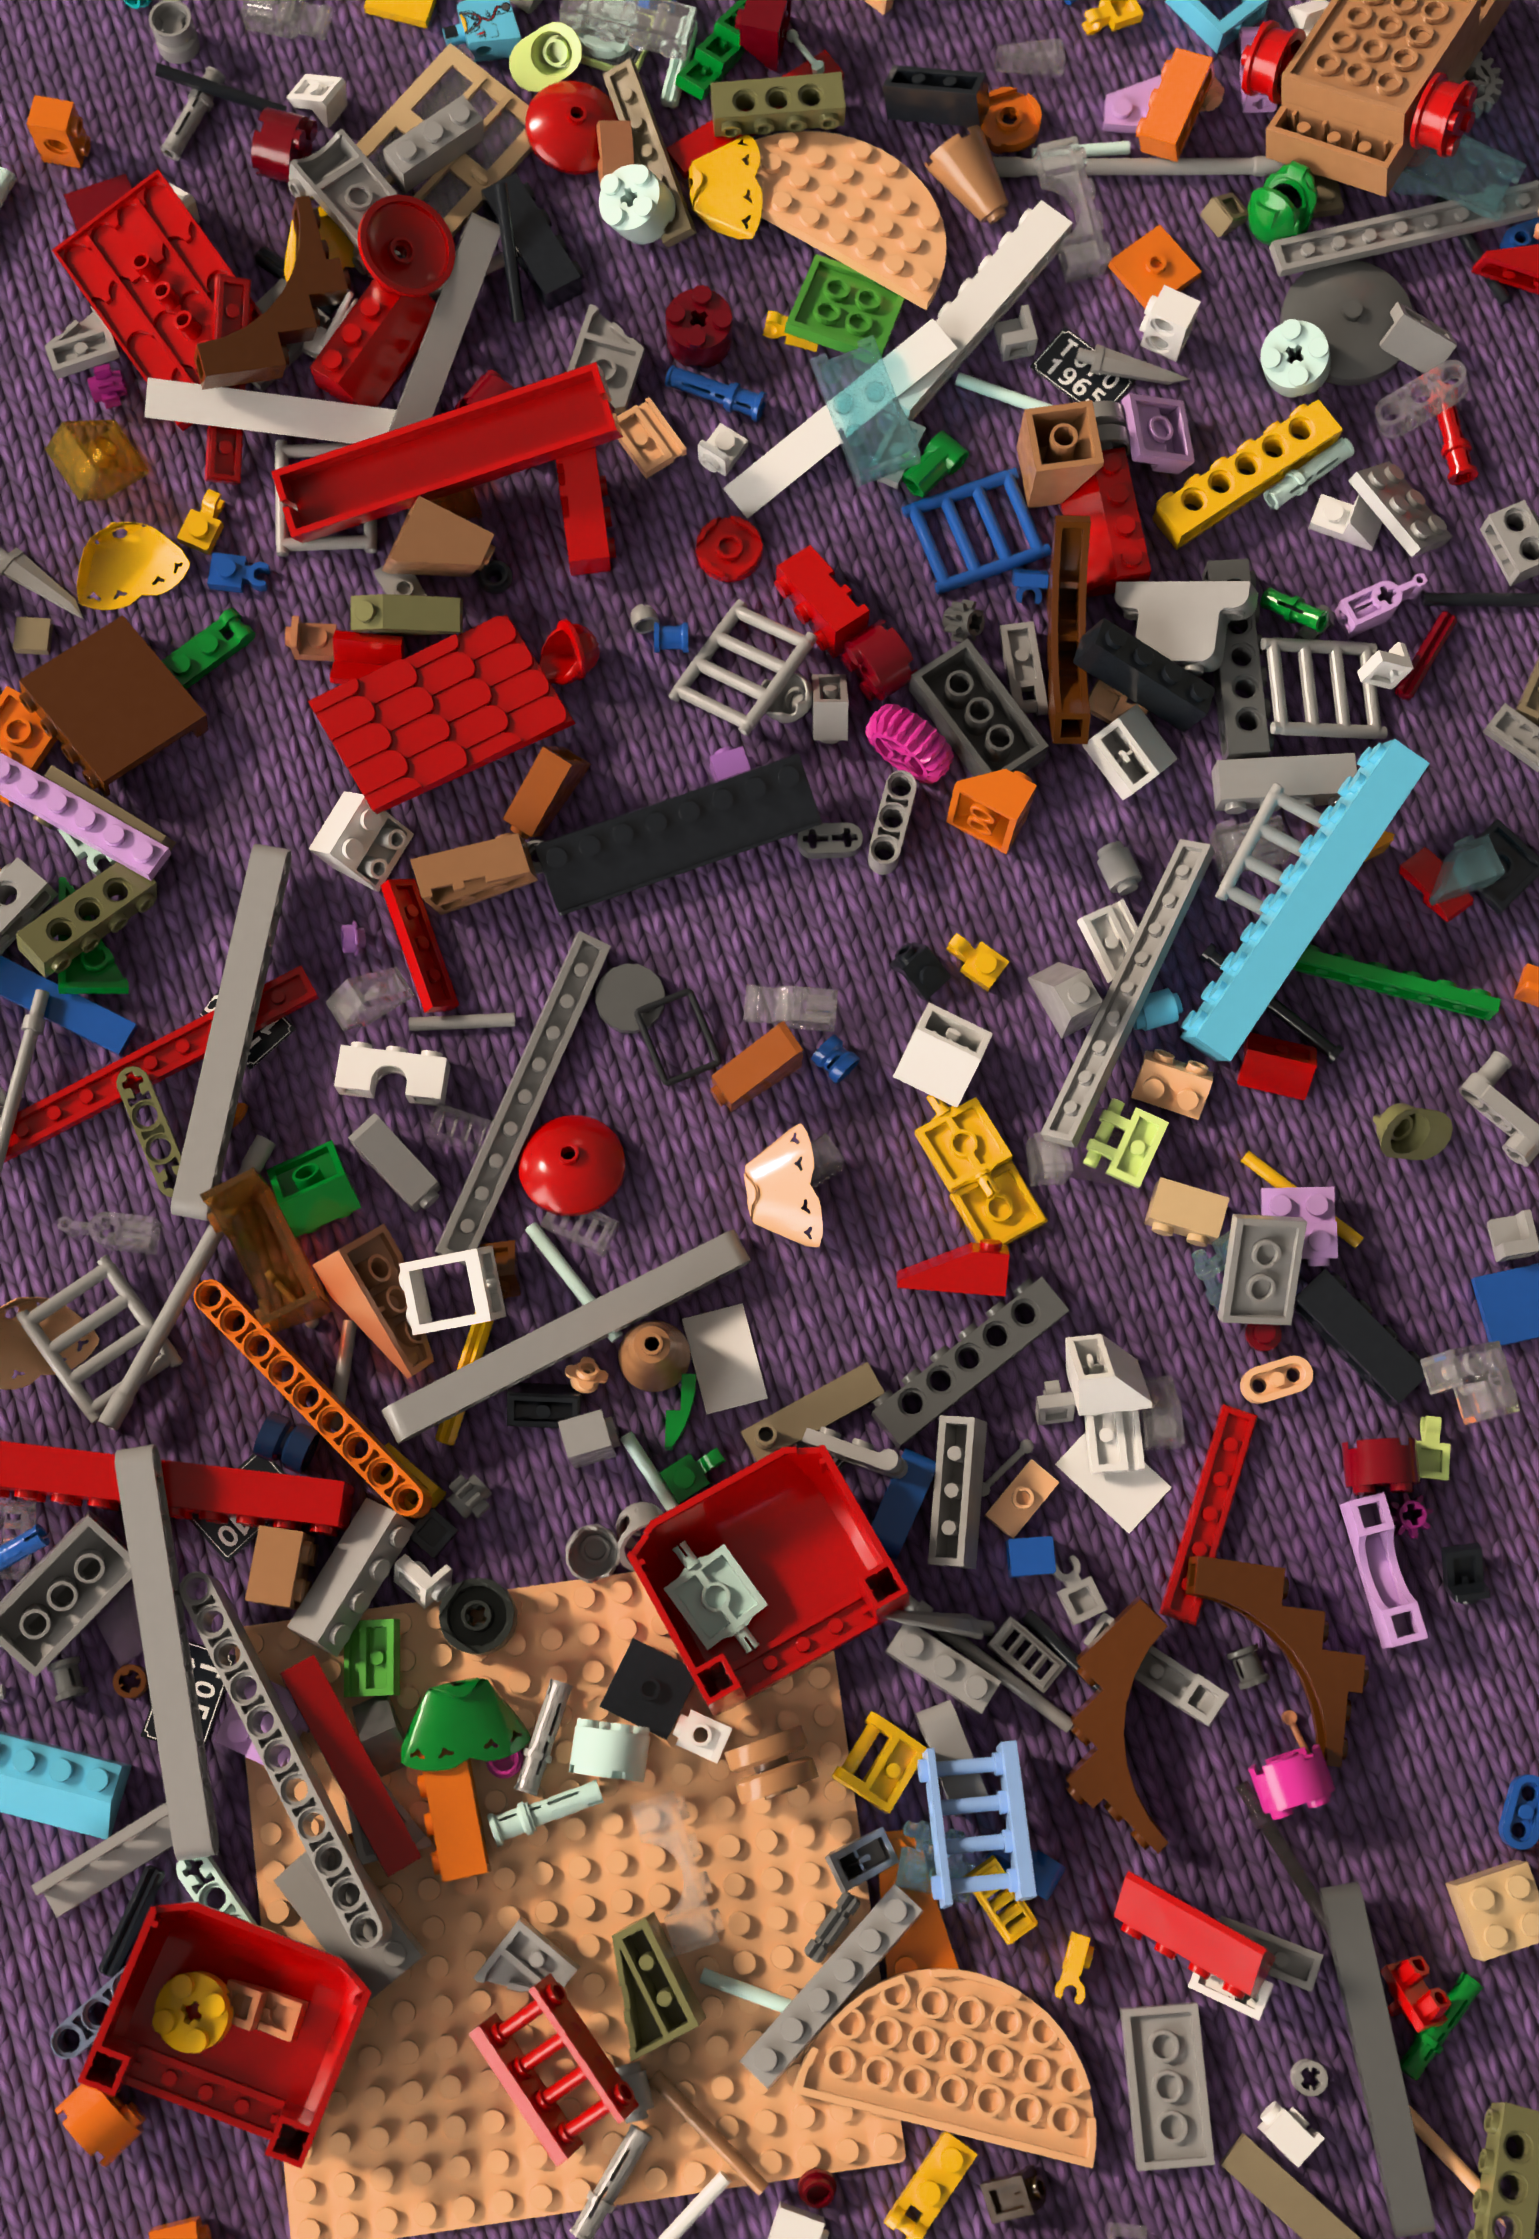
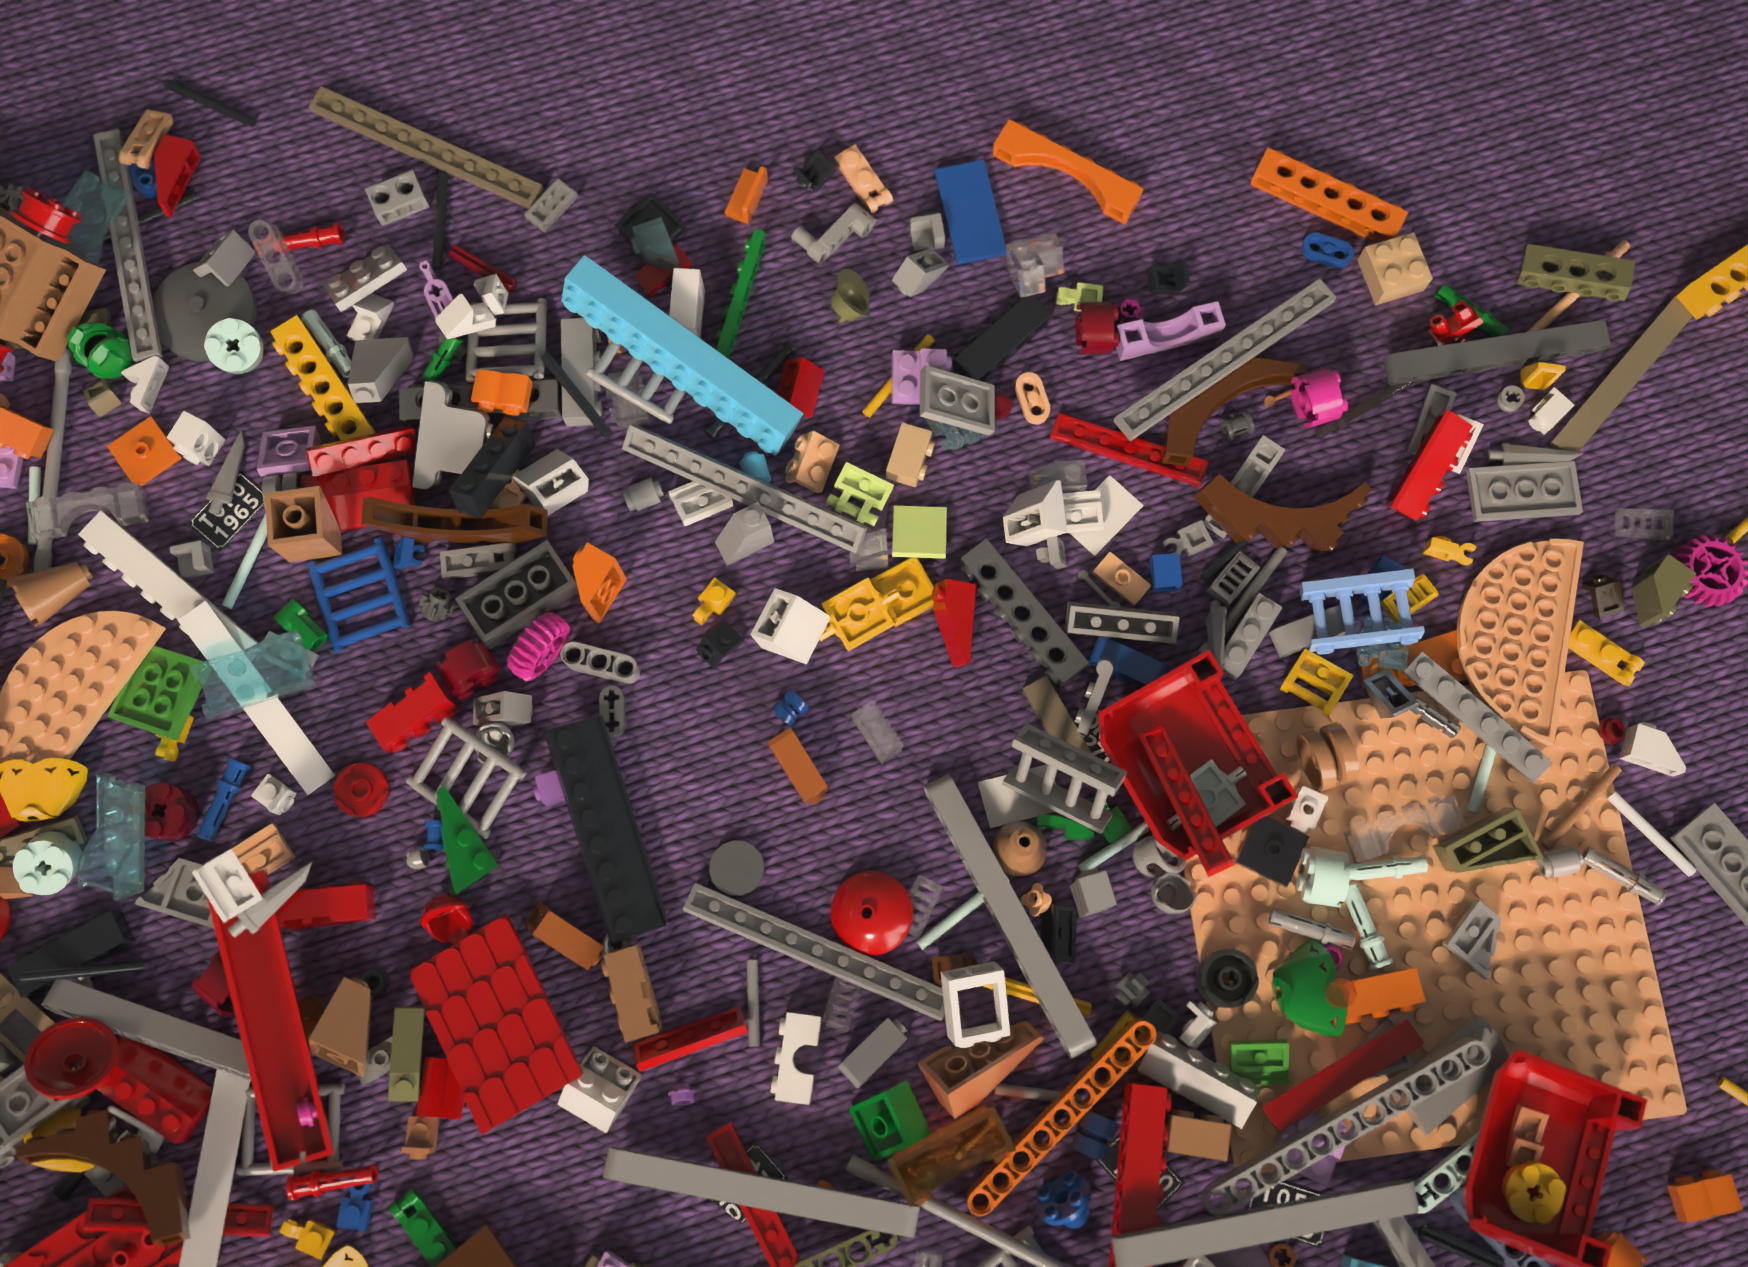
camera: 85 degrees left, 0 degrees up
clear slope [325,967,414,1031] -> none
flat silver slope [352,1696,413,1777] -> none
red fence [468,1973,639,2167] -> none
black piece [634,988,722,1086] -> none
clear piece [743,985,838,1032] -> none
light nougat piece [744,1123,823,1247] -> none
none -> clear light blue piece [78,773,145,901]
none -> white slope [121,356,169,413]
none -> white plate [192,849,263,923]
none -> light grey bar [228,862,312,937]
none -> red pin [286,1164,378,1201]
none -> dark pink plate [296,1097,318,1126]
none -> plate [305,426,417,477]
none -> light grey slope [348,337,414,403]
none -> white slope [435,294,496,339]
none -> green wing [436,786,499,896]
none -> orange brick [471,370,533,416]
none -> black bar [541,352,612,438]
none -> white window [669,268,705,339]
none -> light grey slope [892,248,950,297]
none -> yellowish green tile [892,506,947,559]
none -> light grey fence [1002,723,1127,834]
none -> blue plate [1037,1170,1091,1229]
none -> light grey plate [1113,279,1337,441]
none -> red tile [1138,724,1235,877]
none -> clear orange tile [1325,978,1356,1009]
none -> light aqua pin [1344,855,1427,881]
none -> light grey bar [1488,443,1584,466]
none -> yellow slope [1520,362,1566,390]

